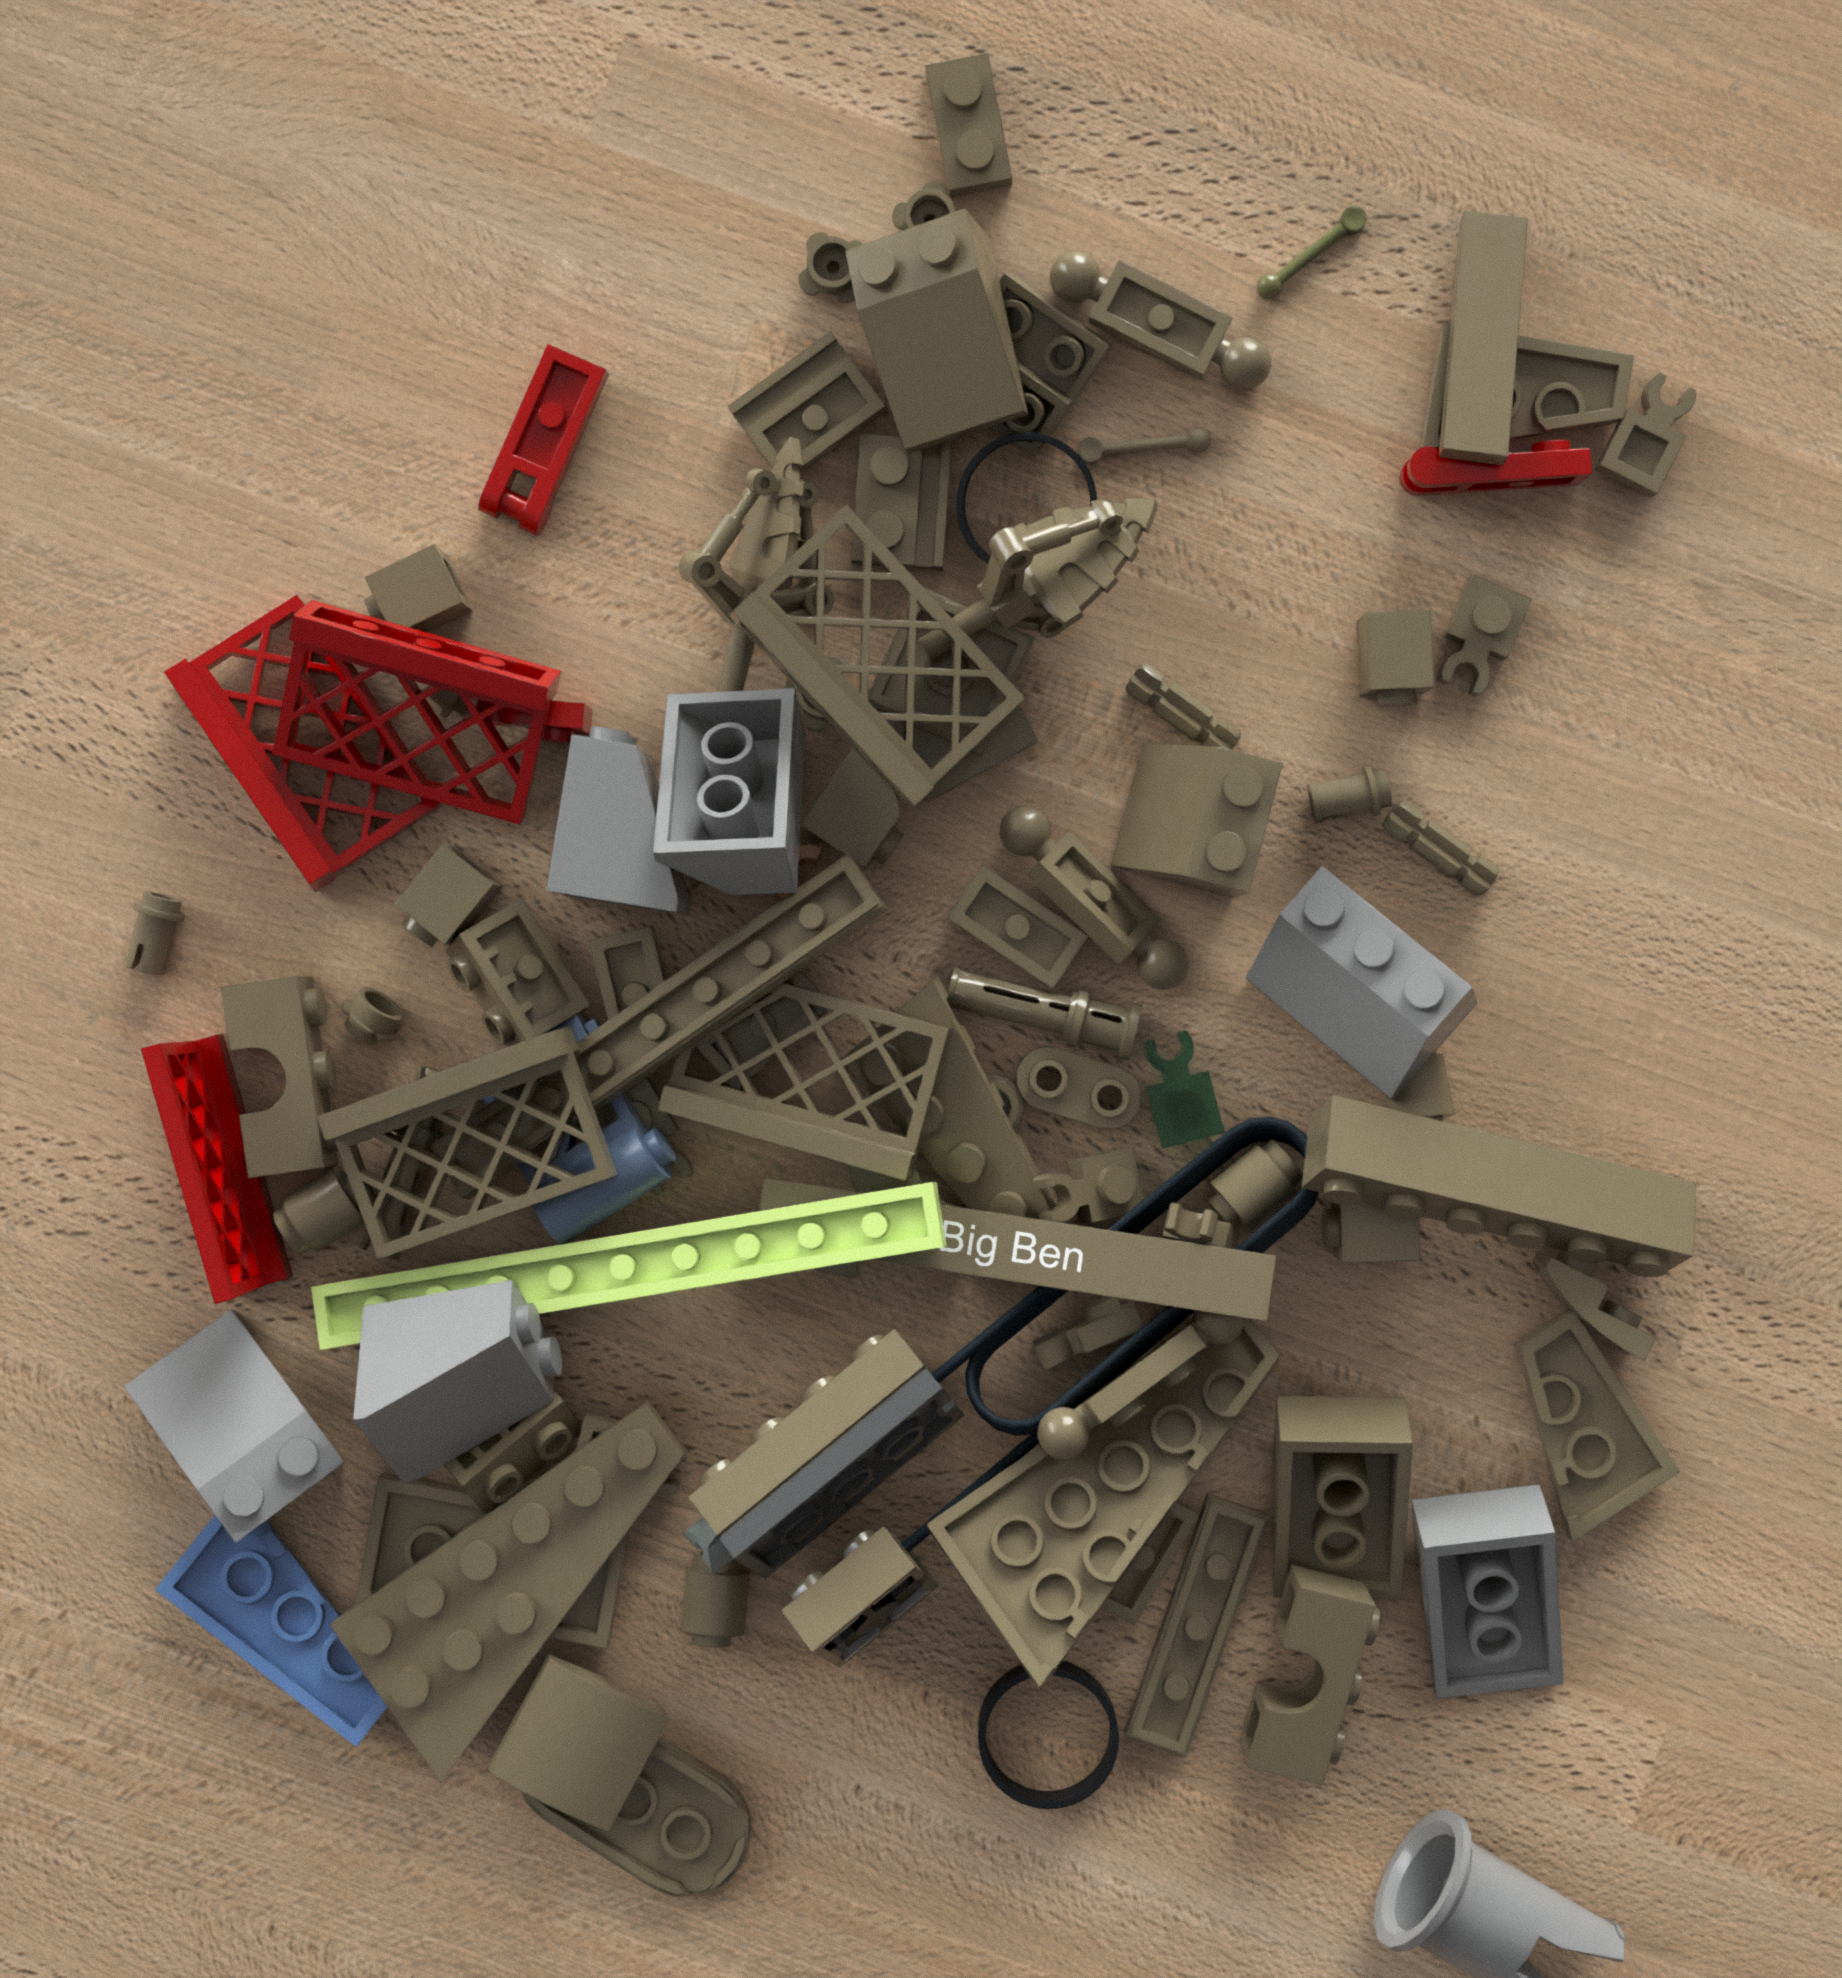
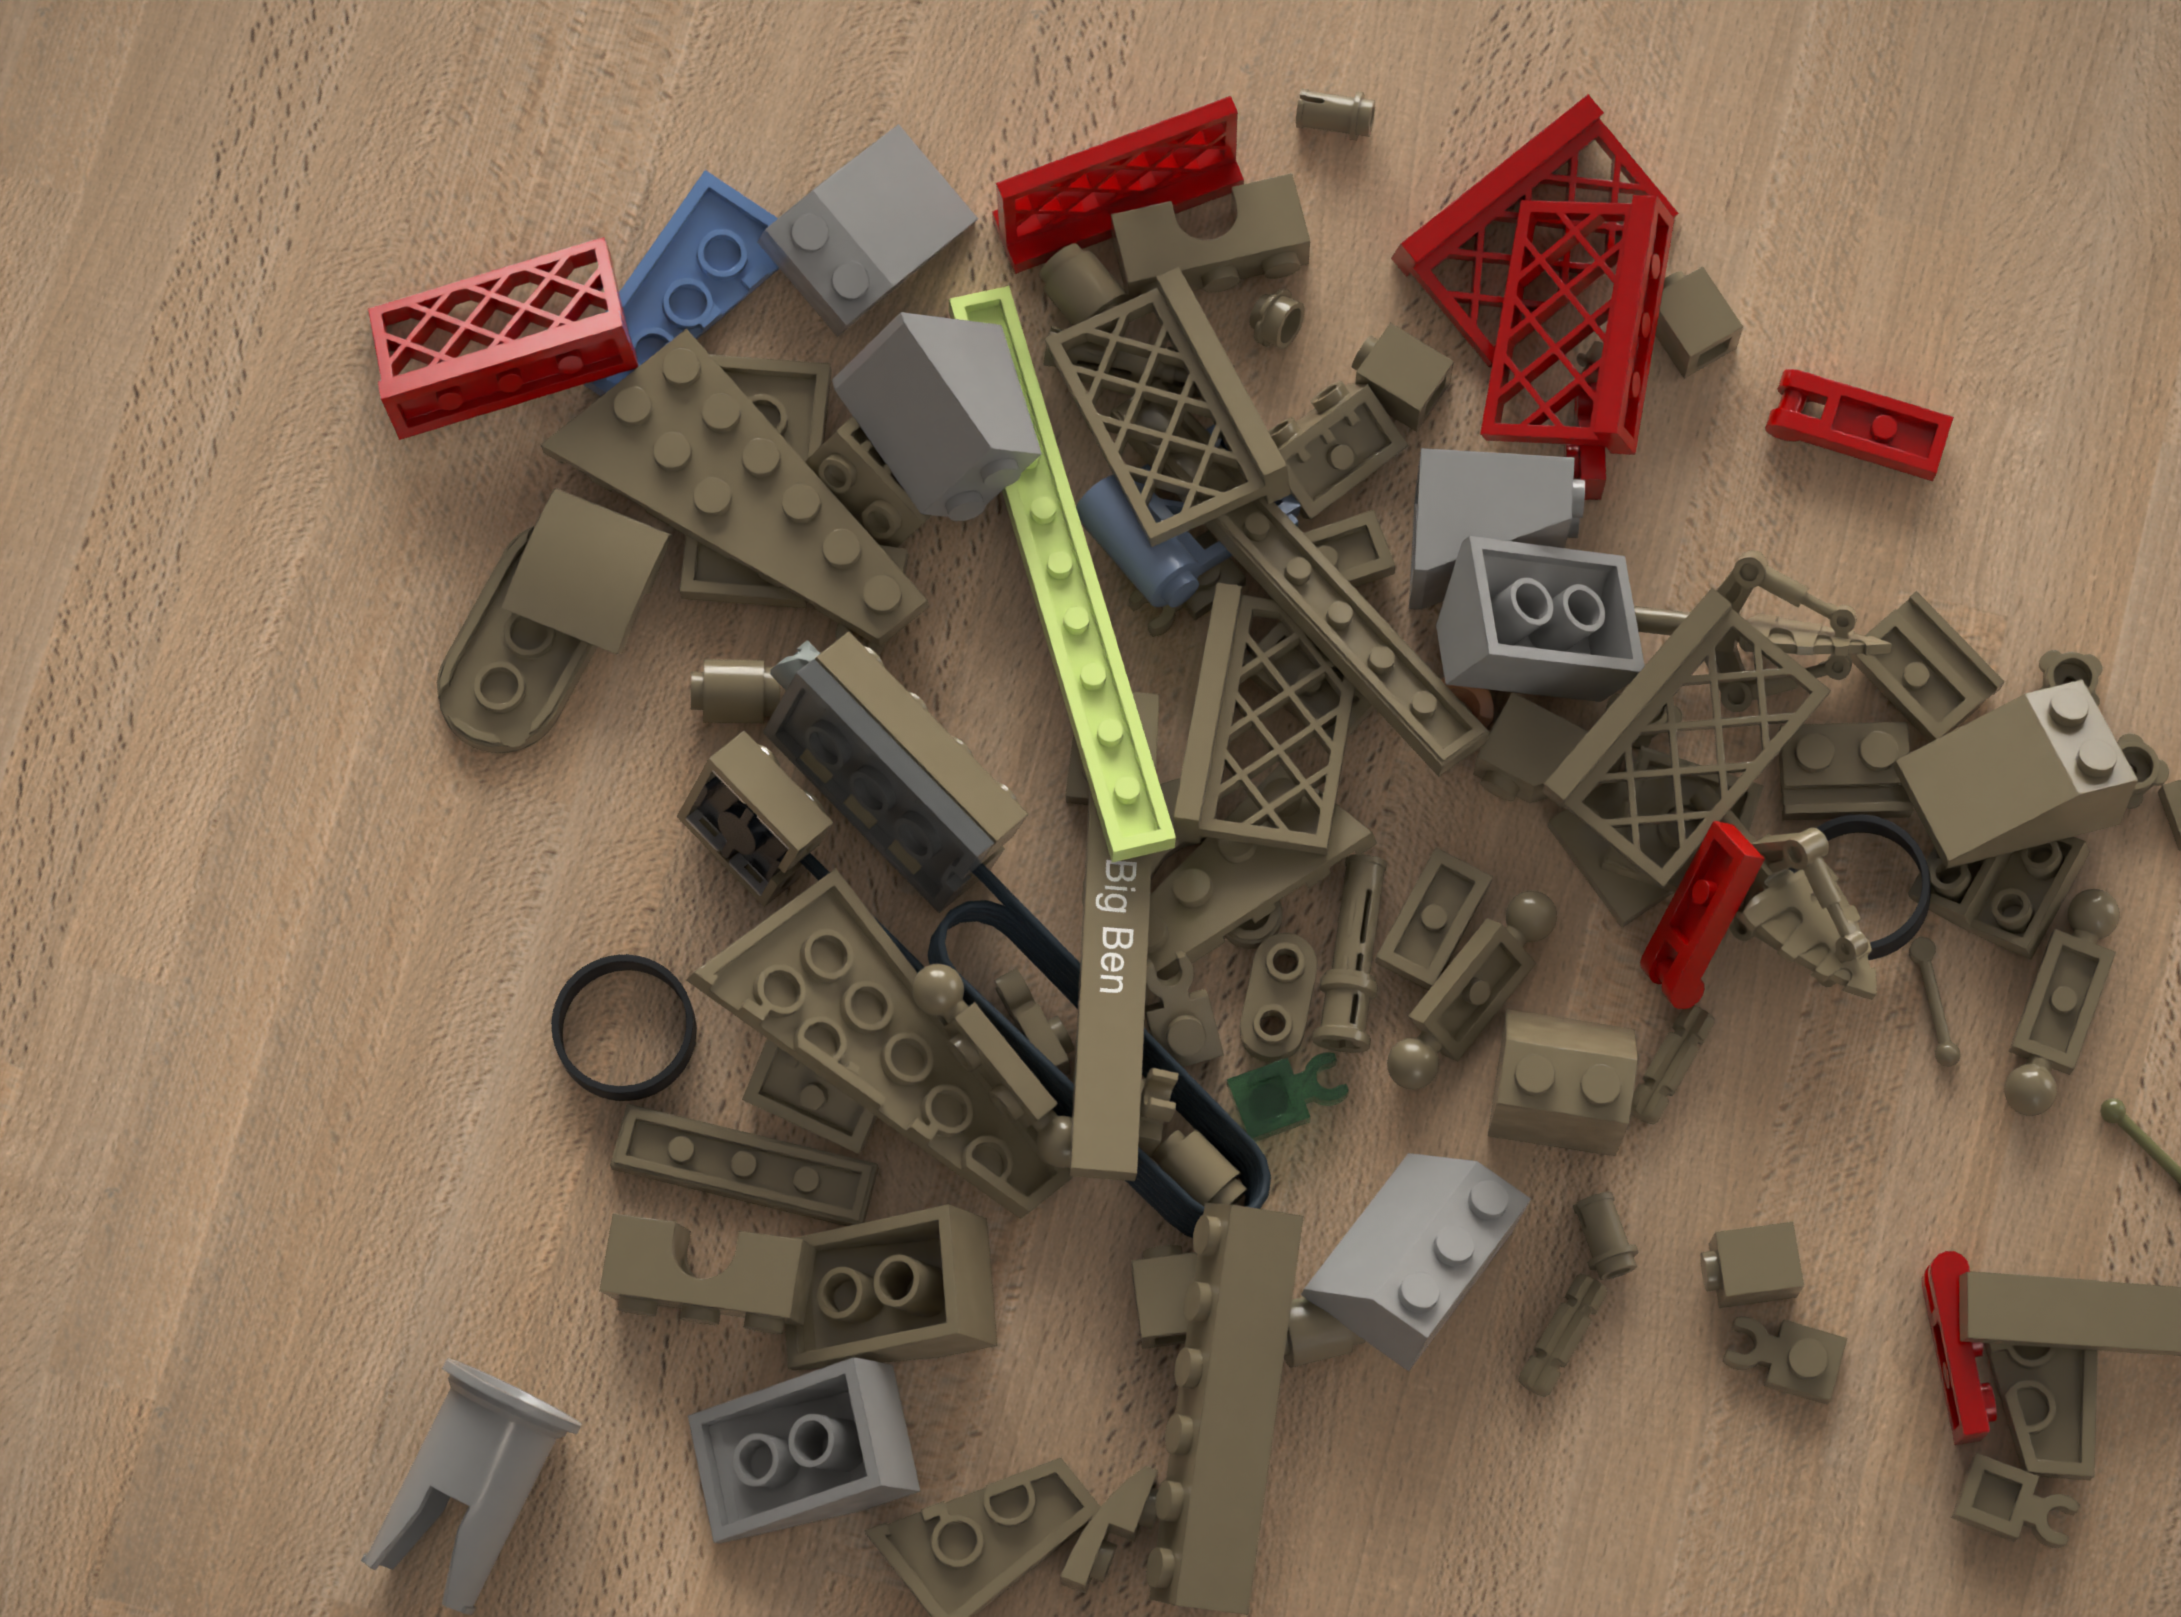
camera: 90 degrees right, 15 degrees down
none -> red fence [368,237,639,440]
none -> red plate [1640,820,1765,1009]

